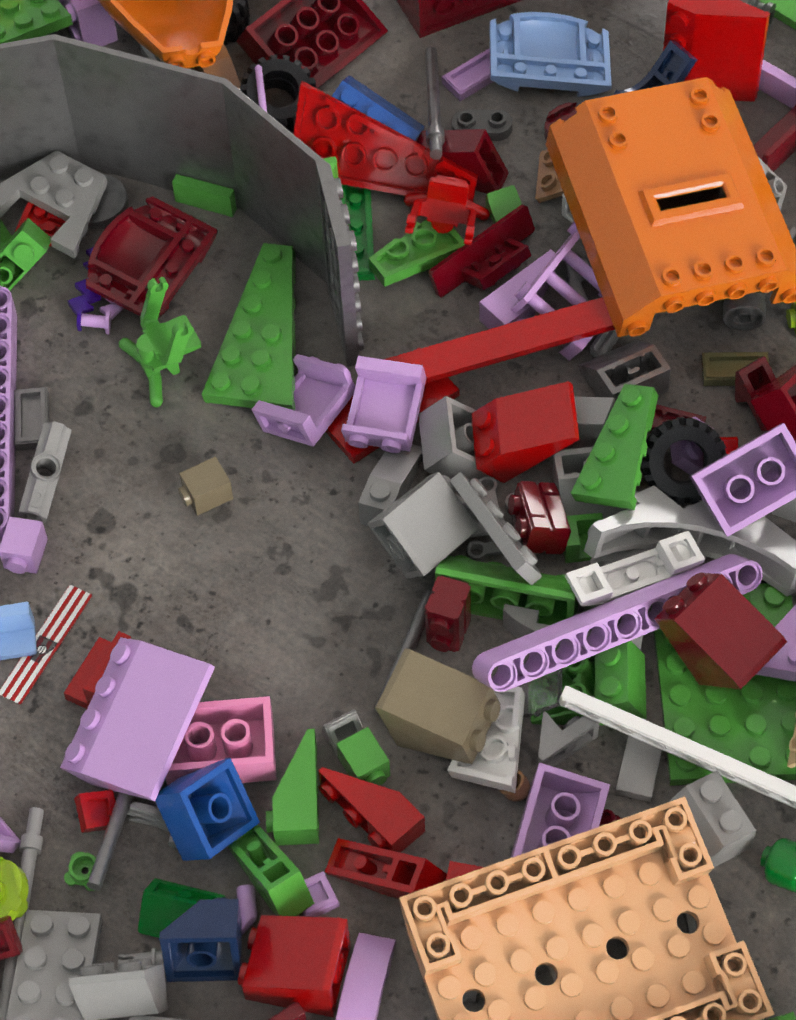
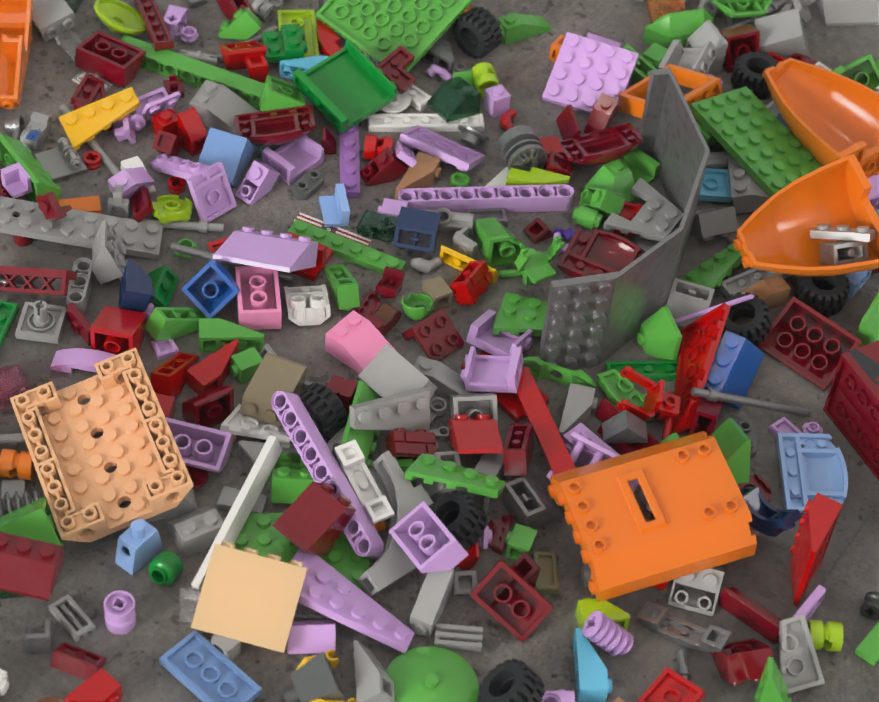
camera: 80 degrees right, 10 degrees down
none -> light blue torso [115,519,163,576]
none -> dark red slope [182,385,234,428]
none -> white slope [284,284,331,326]
none -> bright green plate [287,219,406,275]
none -> black tyre [298,383,348,442]
none -> bright green slope [324,264,360,311]
none -> bright pink slope [325,310,396,374]
none -> dark red tile [355,289,381,317]
none -> clear green piece [356,210,396,242]
none -> leg [365,303,401,337]
none -> dark red bracket [375,266,405,298]
none -> dark blue slope [393,206,442,253]
none -> bright green hair [401,293,434,321]
none -> dark red bracket [401,308,465,361]
none -> light grey arm [410,256,442,273]
none -> yellow slope [439,245,499,285]
none -> red brick [449,260,493,306]
none -> light grey bracket [452,226,478,259]
none -> bright green slope [473,217,527,268]
none -> dark red brick [503,423,534,478]
none -> bright green brick [505,523,538,561]
none -> dark red slope [523,217,553,244]
none -> bright green piece [523,356,597,388]
none -> light grey slope [559,383,598,437]
none -> bright green brick [572,205,603,230]
none -> flat silver slope [602,410,648,444]
none -> bright green slope [710,418,751,484]
none -> lavender plate [802,421,823,434]

